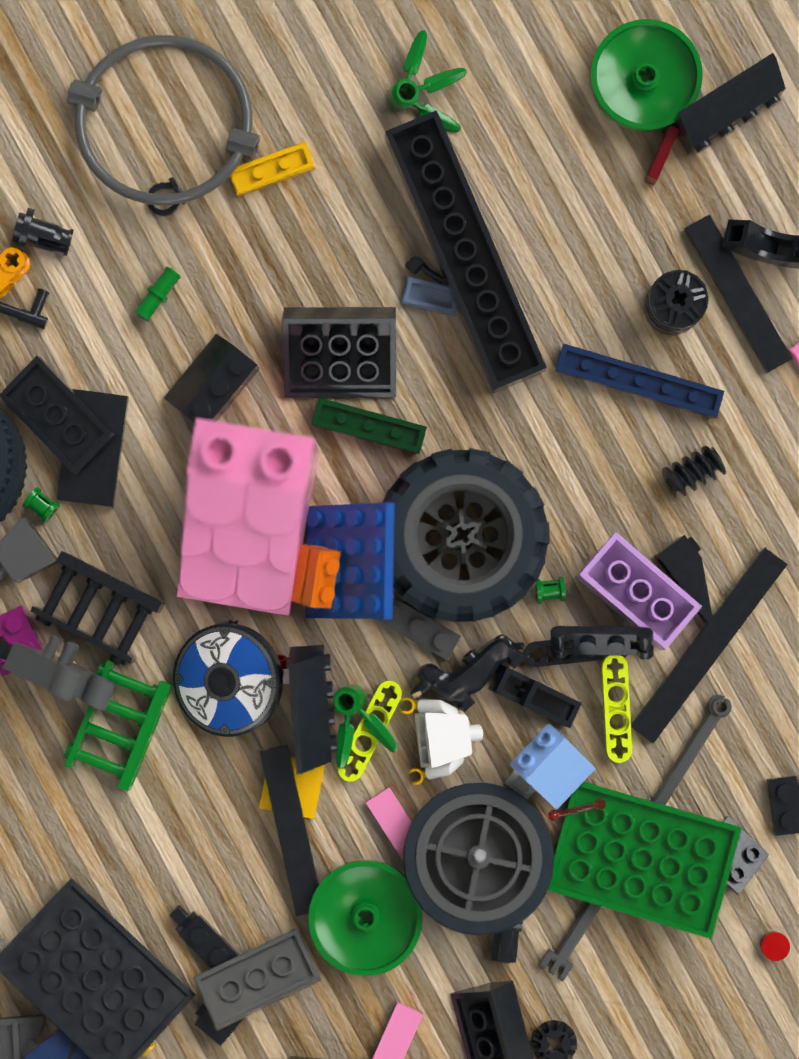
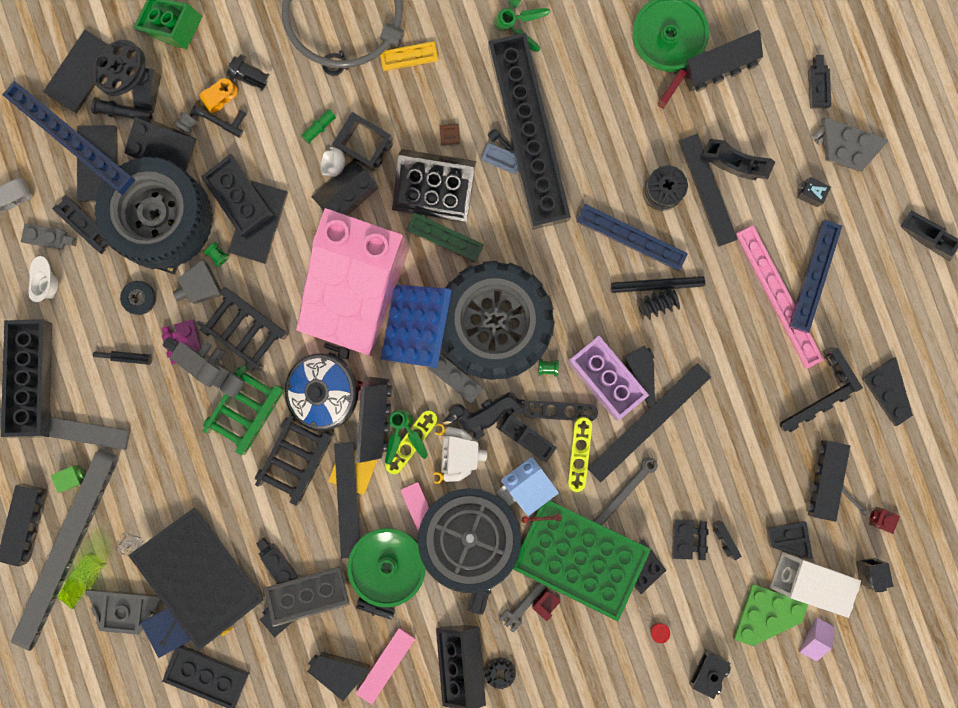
camera: 15 degrees right, 0 degrees up
orange brick [291,544,341,608] -> none
black plate [550,626,654,660] -> none
none -> black fence [255,415,334,506]
none -> white hair [321,147,345,177]
none -> black hand [324,343,350,359]
none -> black window [332,112,393,171]
none -> black axle [356,597,395,620]
none -> reddish brown tile [439,124,460,146]
none -> dark red panel [531,588,560,621]
none -> black axle [611,276,706,293]

